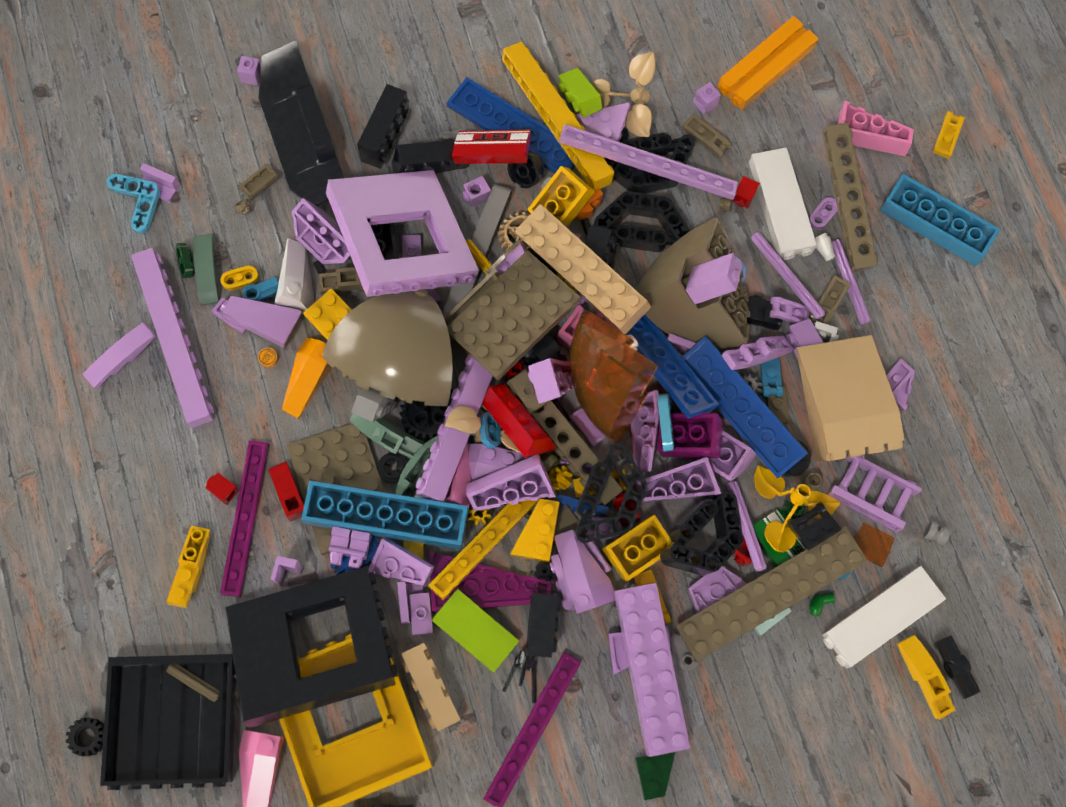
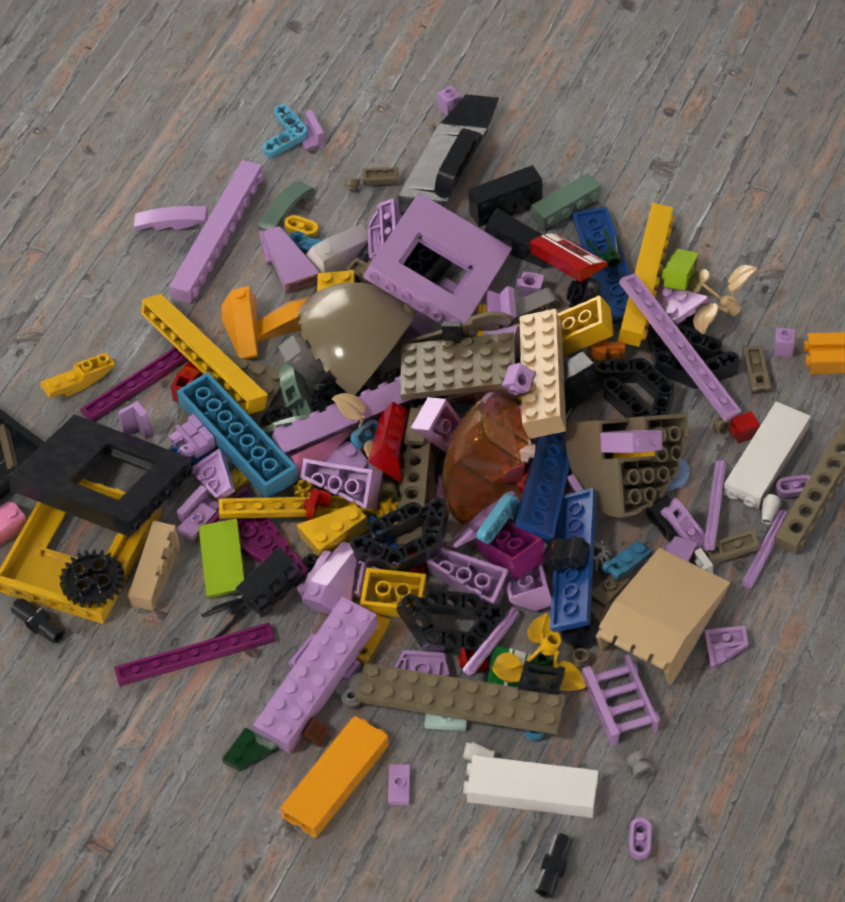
camera: 50 degrees right, 20 degrees down
dark green plate [175,243,195,278] -> none
red brick [205,472,239,505] -> none
light orange tile [258,348,278,368] -> none
lavender slope [722,335,794,370] -> none
green arm [809,593,835,616] -> none
clear orange piece [854,523,895,567] -> none
yellow slope [897,635,955,719] -> none
none -> black gear [59,549,125,608]
none -> yellow brick [141,294,268,415]
none -> light orange wedge [221,286,258,359]
none -> light orange brick [280,716,389,838]
none -> copper plate [301,717,330,747]
none -> red bracket [303,489,331,519]
none -> lavender plate [388,764,410,805]
none -> black plate [441,321,464,341]
none -> white cone [463,742,495,762]
none -> lavender panel [485,286,517,327]
none -> lavender brick [502,363,535,395]
none -> sand green brick [531,173,601,230]
none -> black brick [543,537,589,571]
none -> dark green plant [586,228,622,267]
none -> lavender plate [629,818,651,860]

